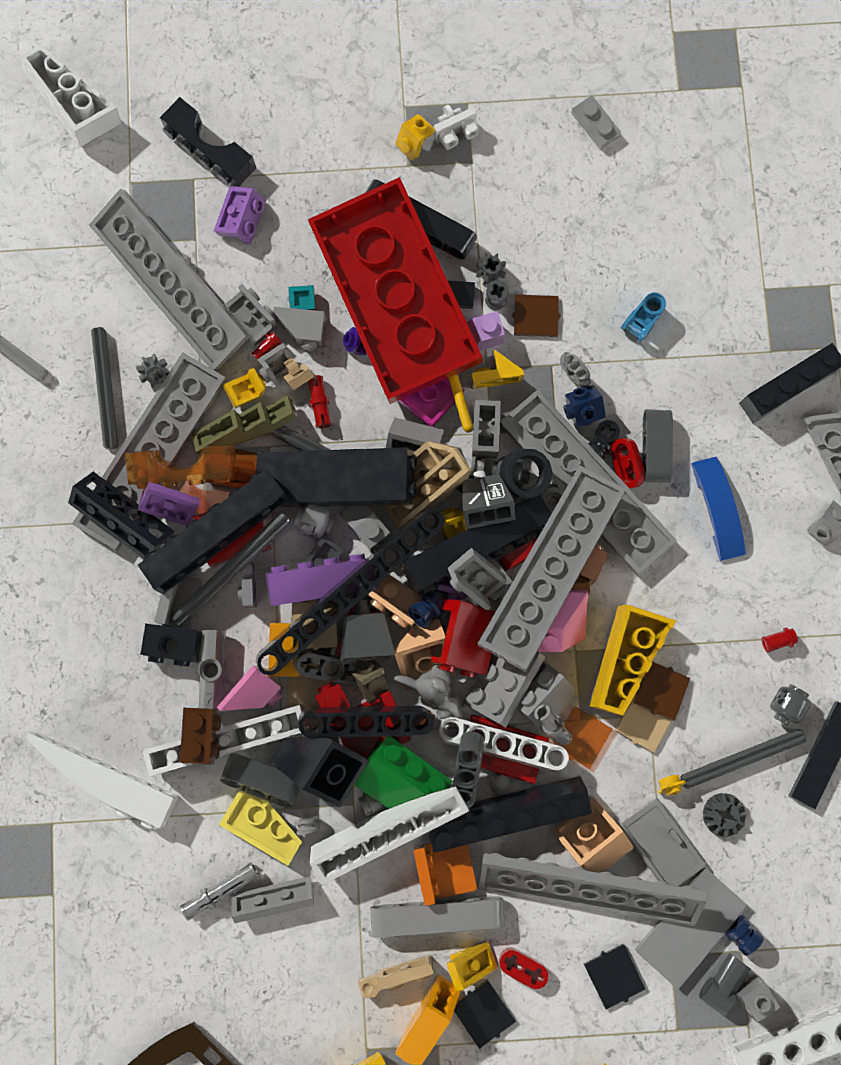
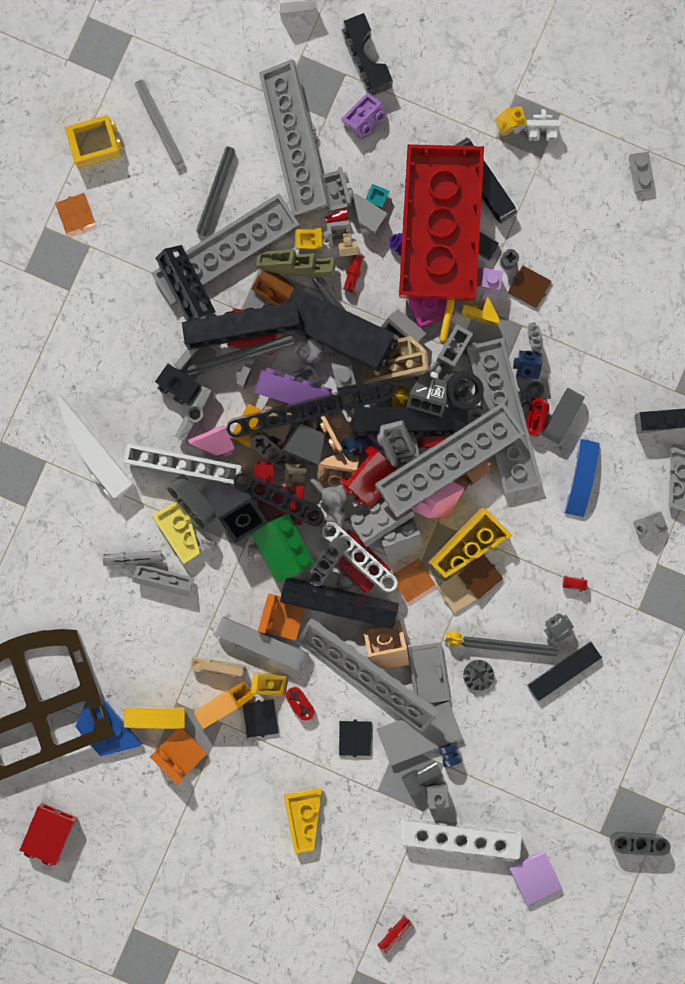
camera: 25 degrees right, 5 degrees up
clear orange arch [125,444,237,489] -> none
dark grey gear [136,354,169,388] -> none
medium lavender bracket [138,482,200,526] -> none
reddish brown bracket [179,707,222,765] -> none
white slope [310,787,469,884] -> none
dark grey gear [476,253,506,285] -> none
light grey pin [534,705,572,746] -> none
dark azure piece [620,292,666,343] -> none

